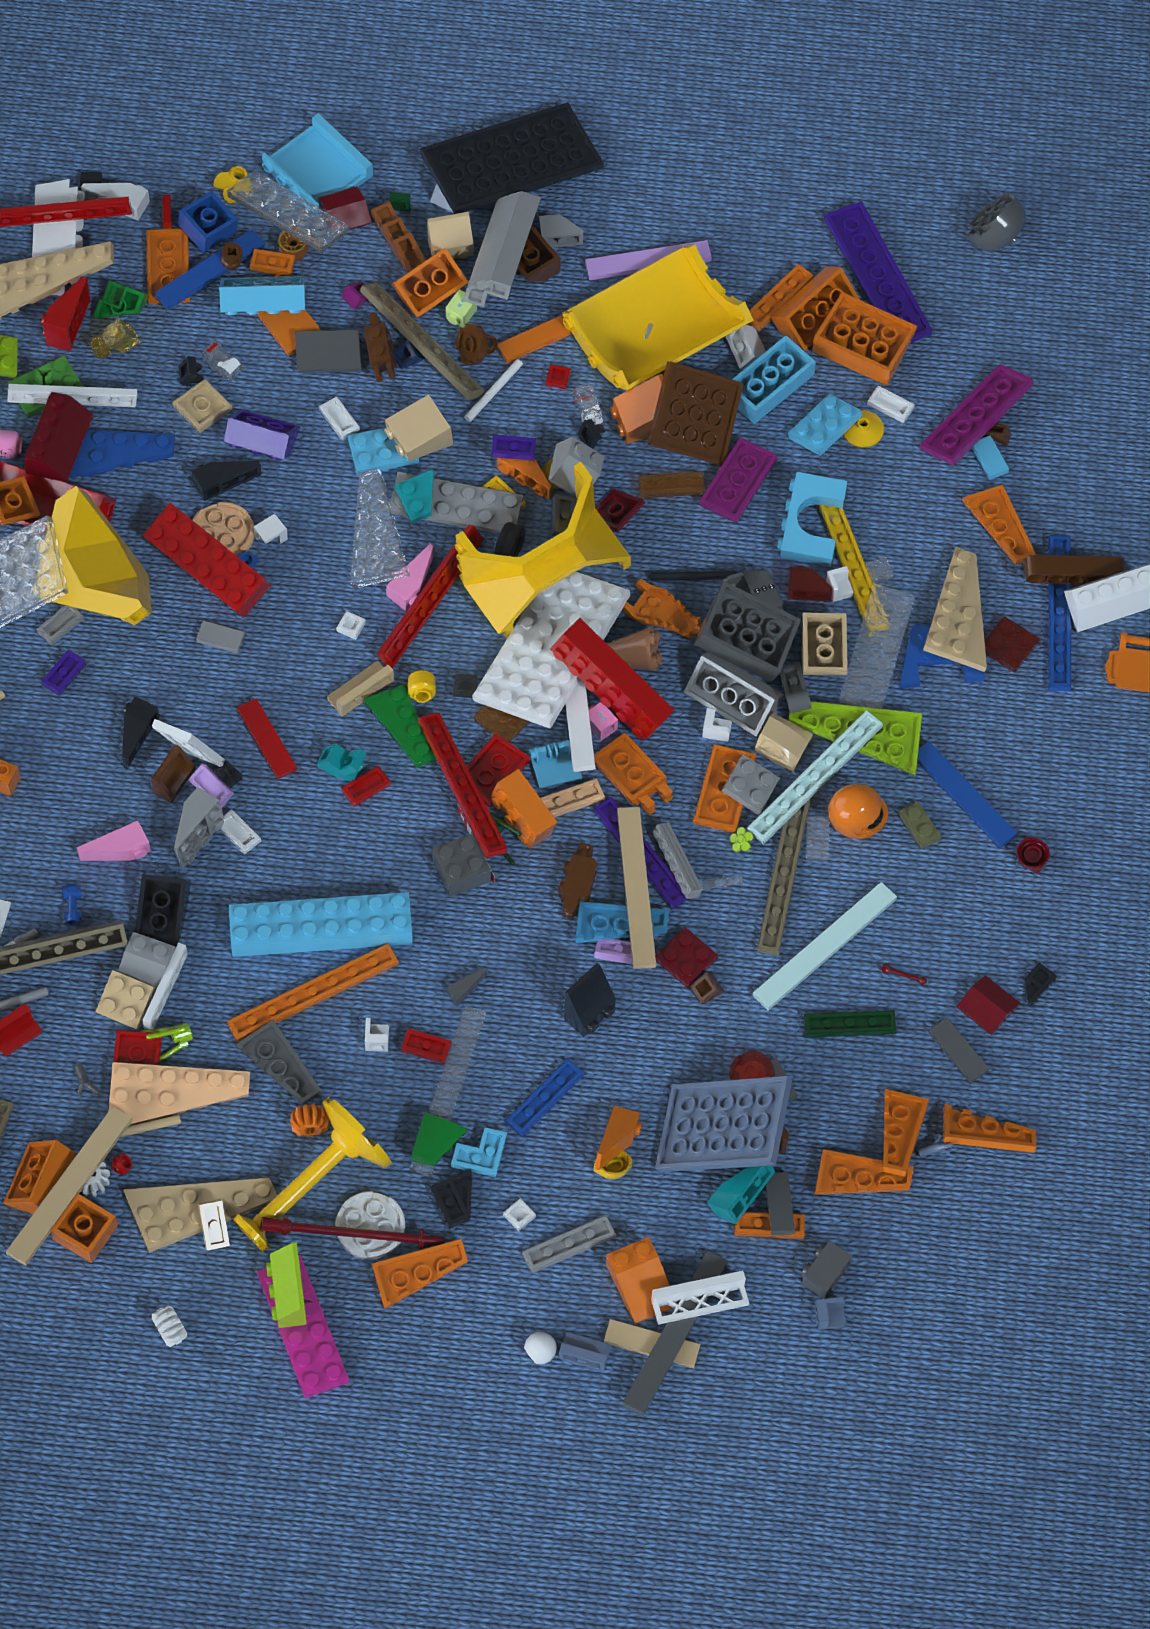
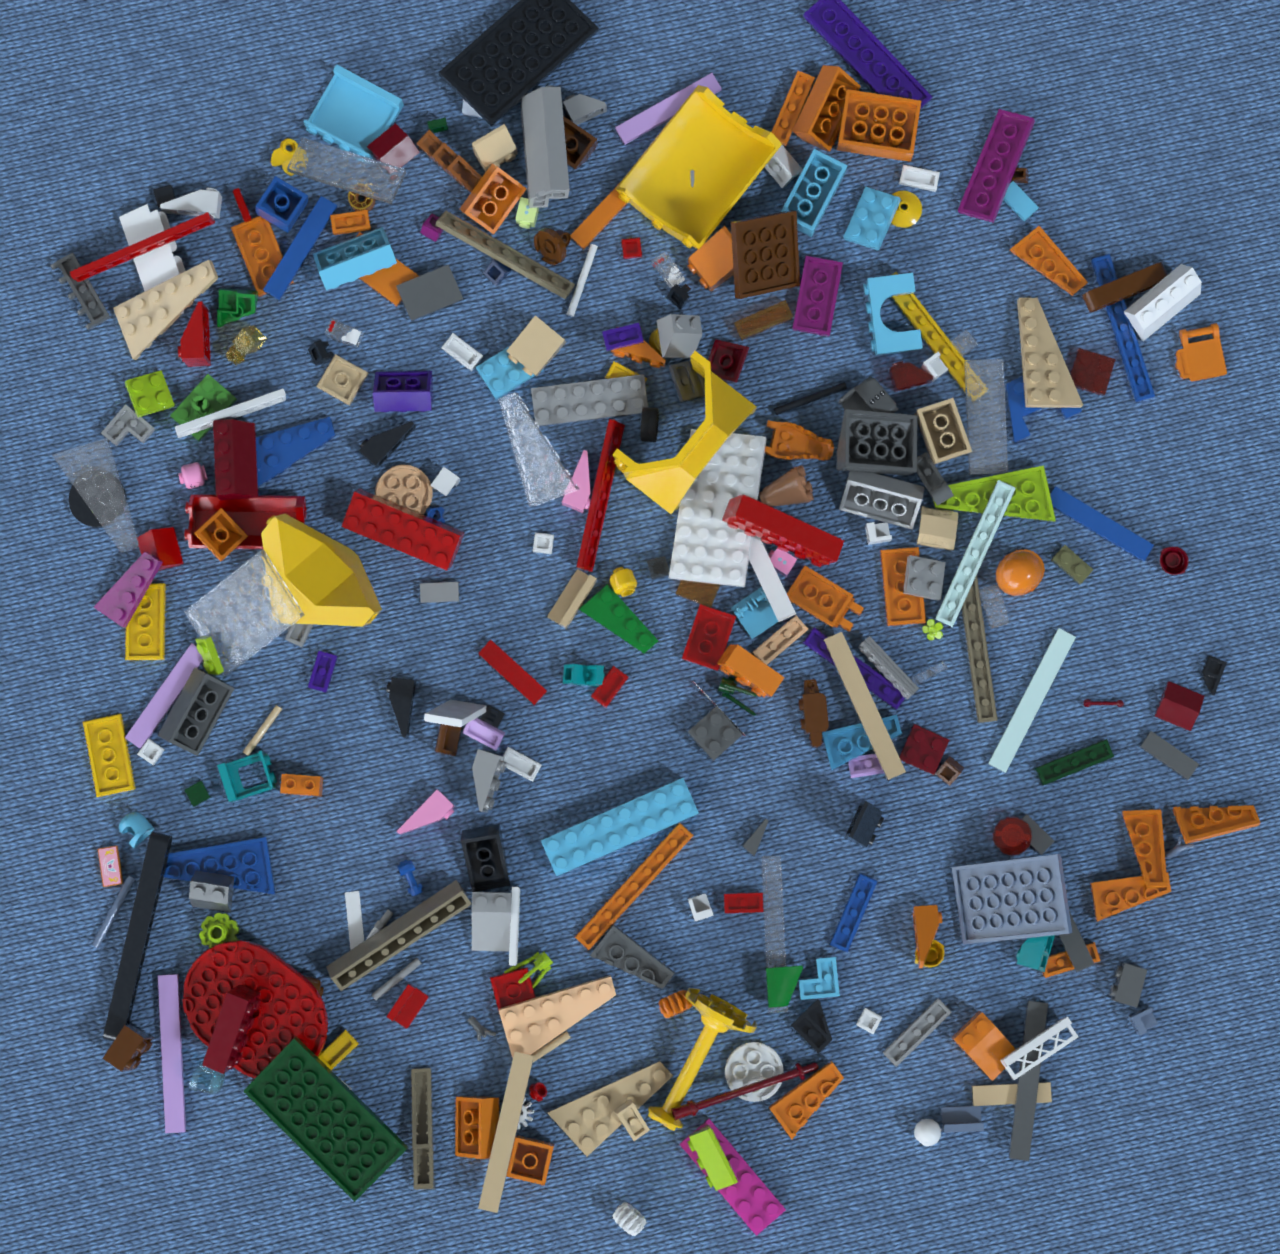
camera: 15 degrees left, 20 degrees up
tan plate [96,970,155,1029] -> none
reddish brown wheel [221,243,243,269] -> none
reddish brown hinge [364,313,397,383] -> none
teal wing [394,470,434,524] -> none
red tile [418,712,508,858] -> none

